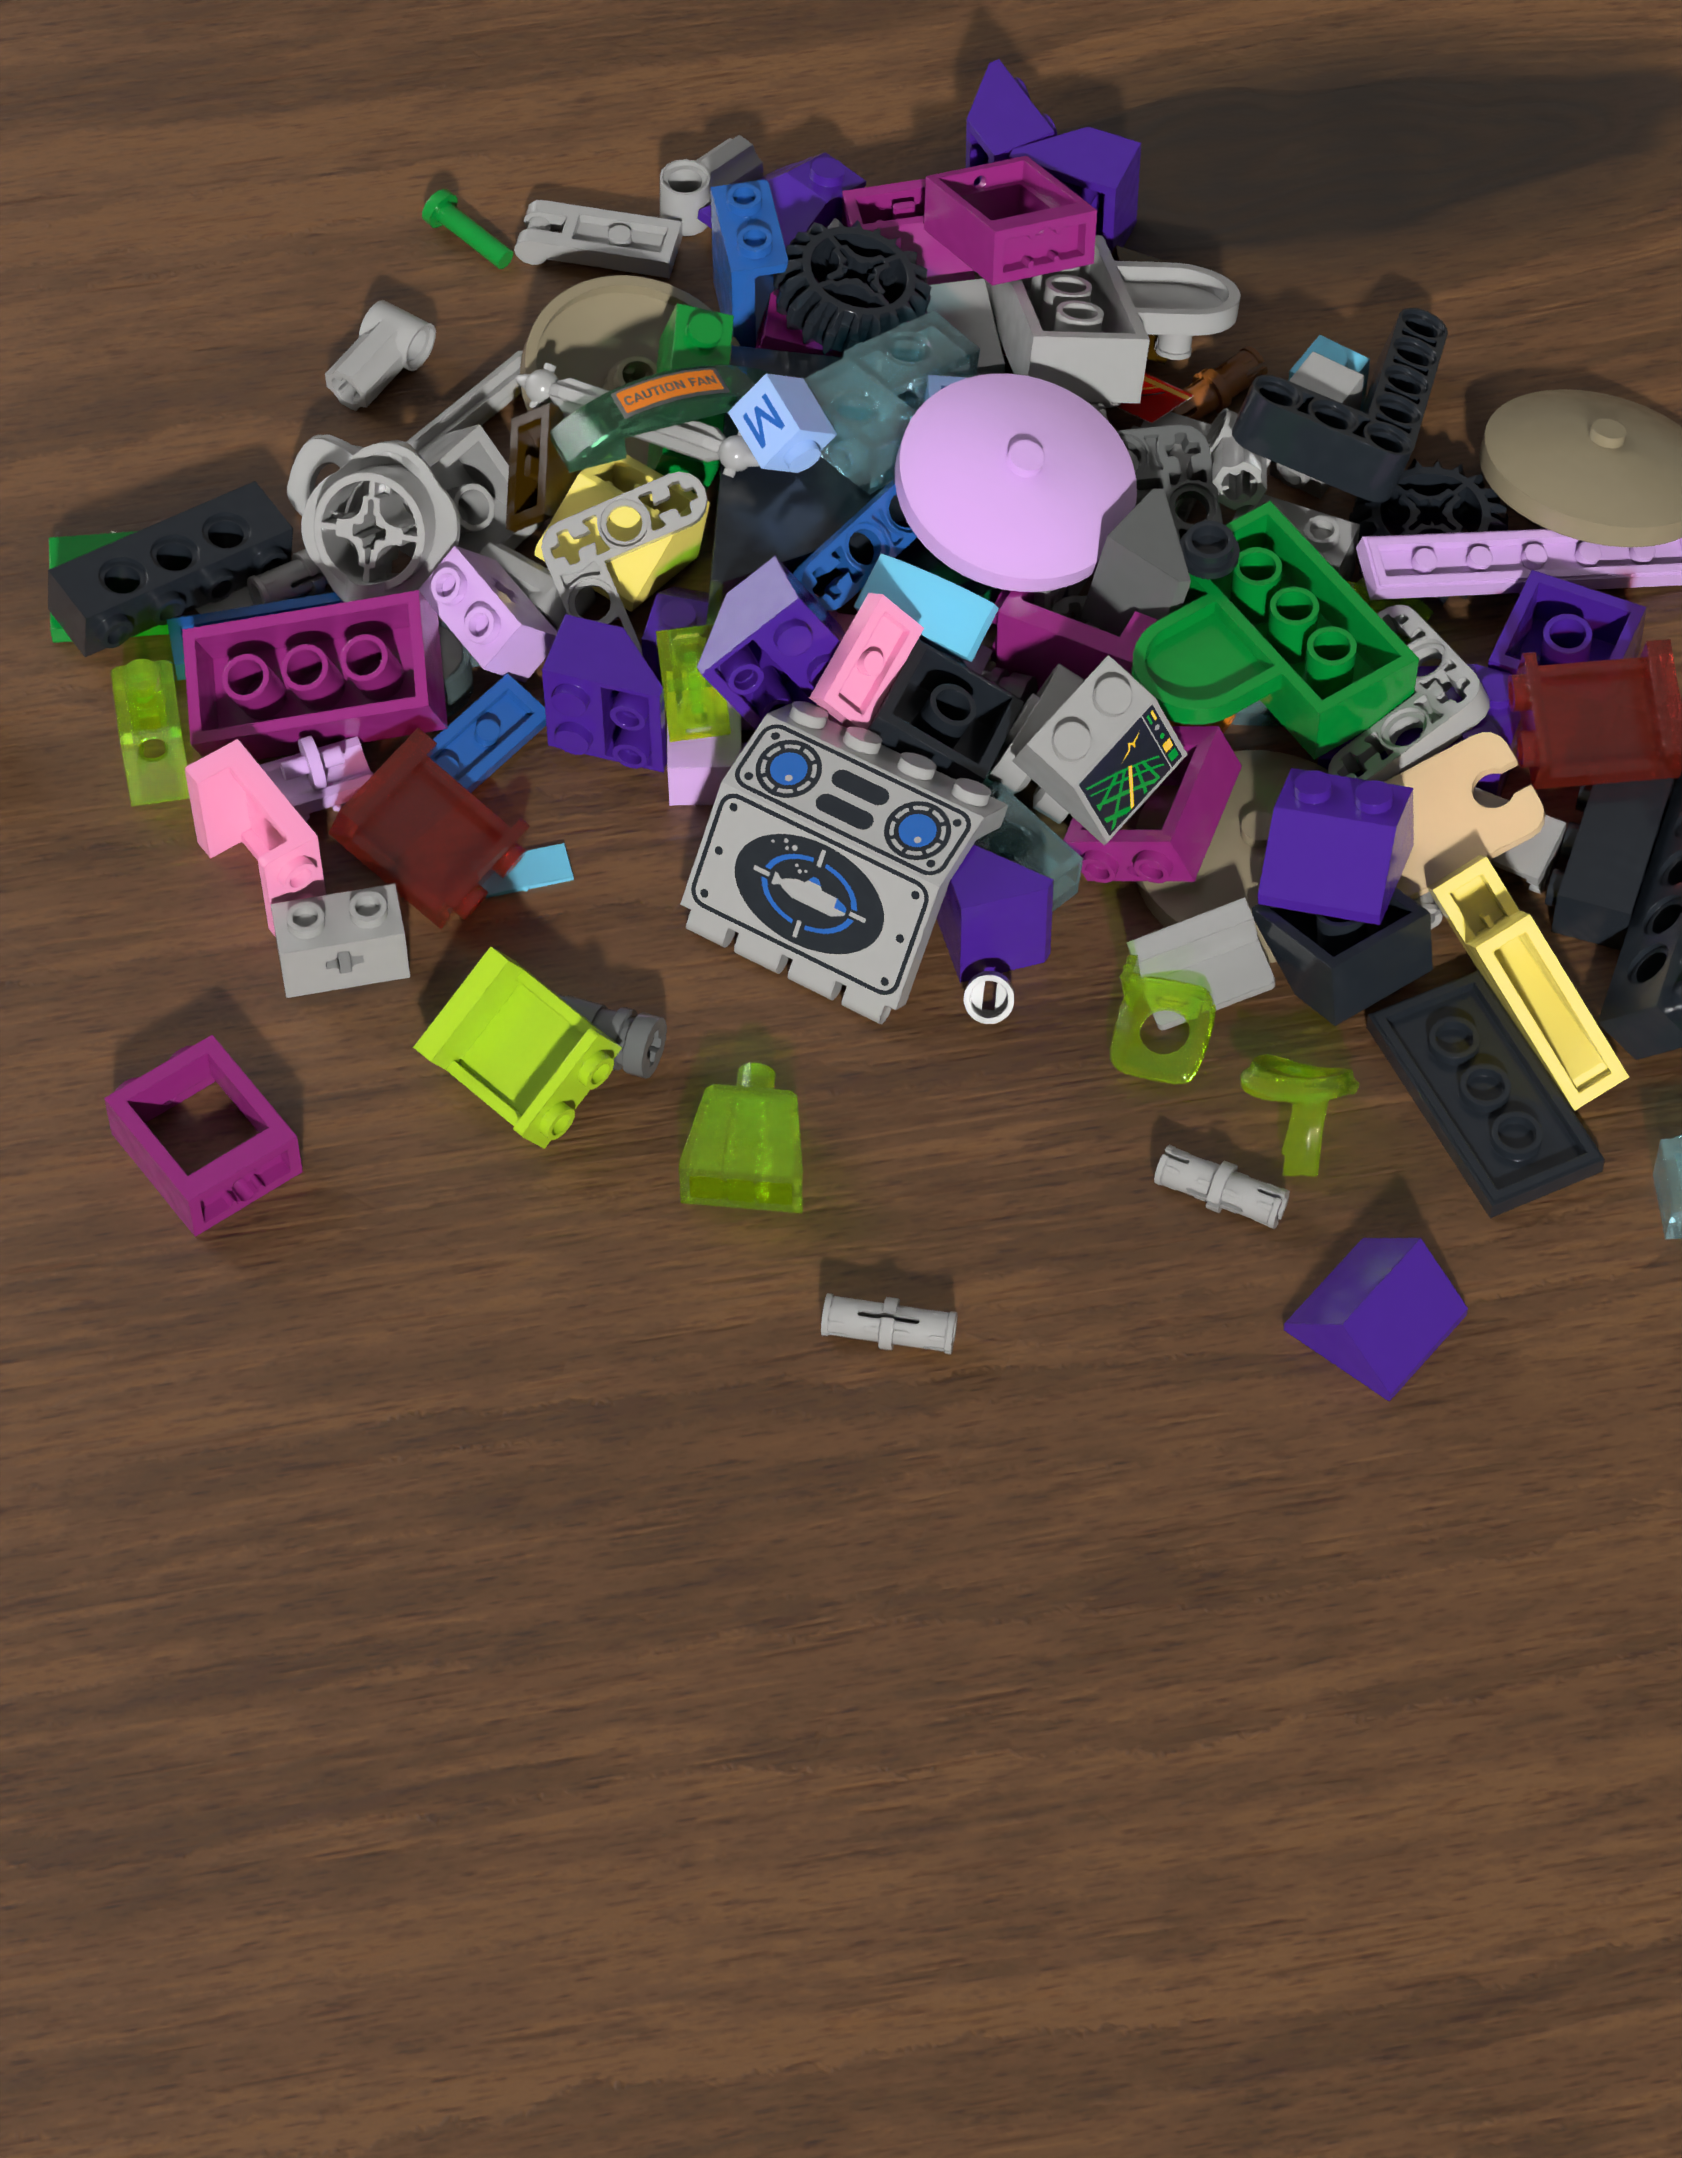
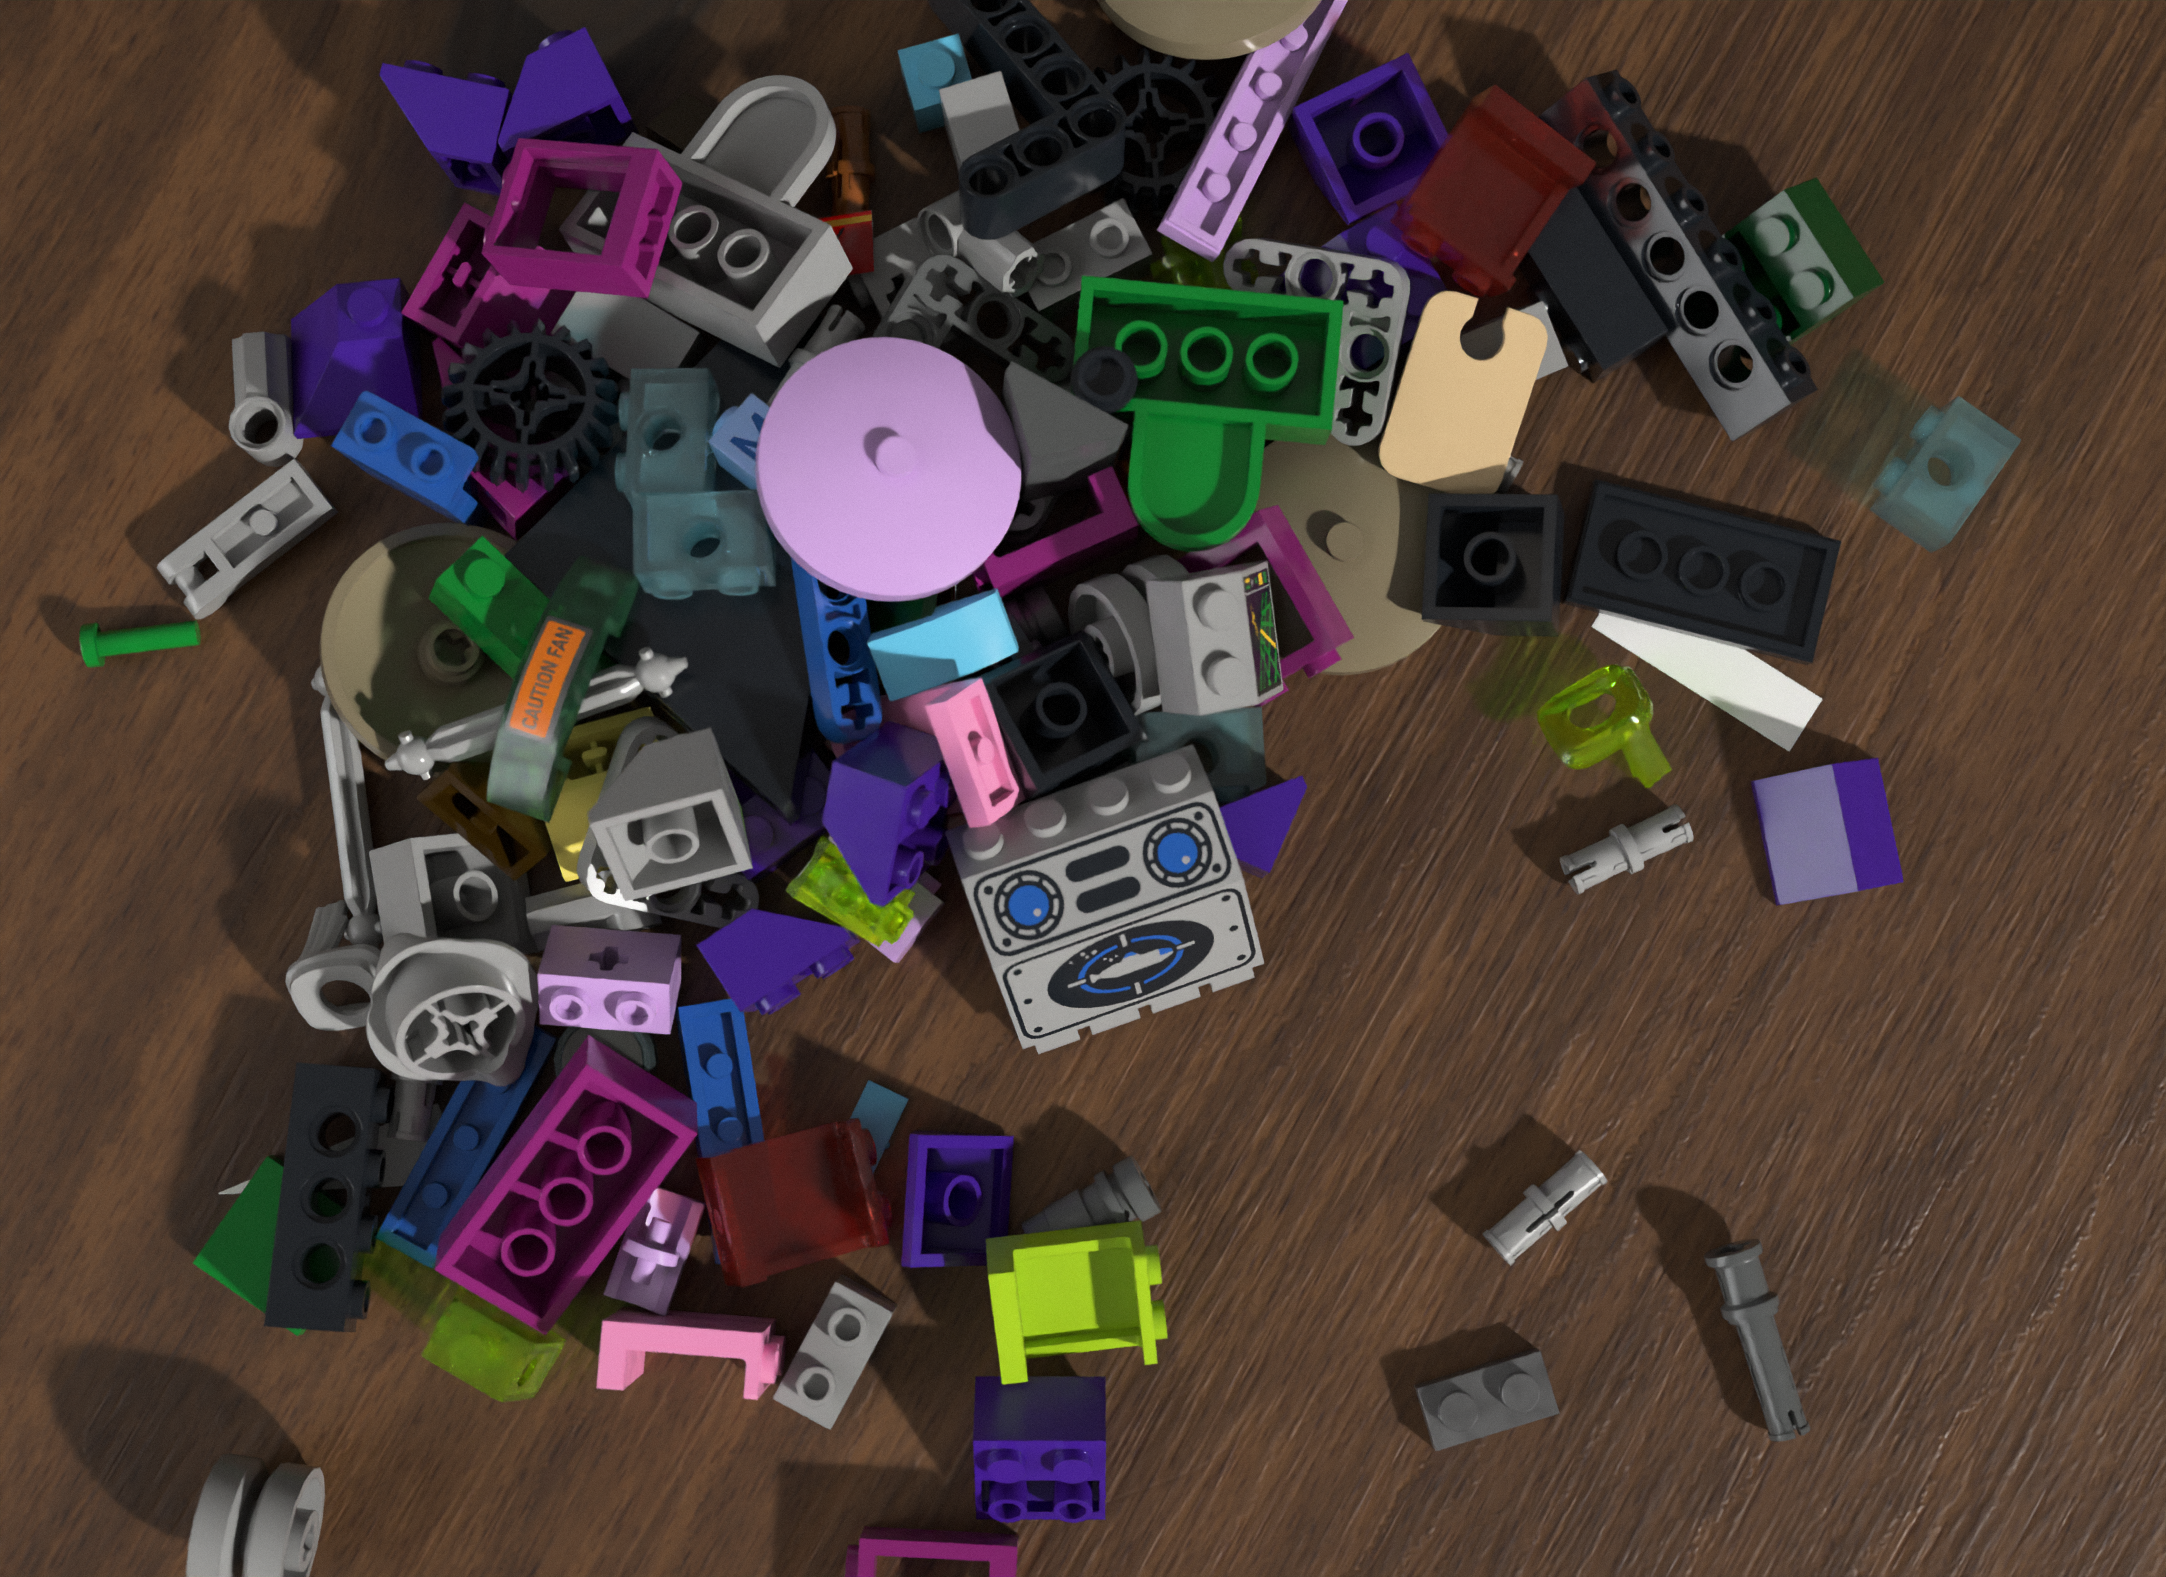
camera: 50 degrees left, 30 degrees up
light grey piece [325,300,436,411] -> none
clear neon green torso [679,1063,803,1213] -> none
light blue brick [728,373,837,473] -> none
hinge [964,971,1015,1024] -> none
clear neon green piece [1109,955,1216,1084] -> none
light grey panel [1127,897,1276,1030] -> none
dark purple slope [1258,768,1414,925] -> none
light yellow slope [1427,855,1629,1111] -> none
none -> light grey slope [587,728,753,902]
none -> dark purple slope [901,1130,1014,1268]
none -> dark purple slope [973,1376,1106,1523]
none -> flat silver plate [1414,1348,1560,1451]
none -> white sticker [1591,613,1822,752]
none -> dark grey pin [1704,1239,1811,1442]

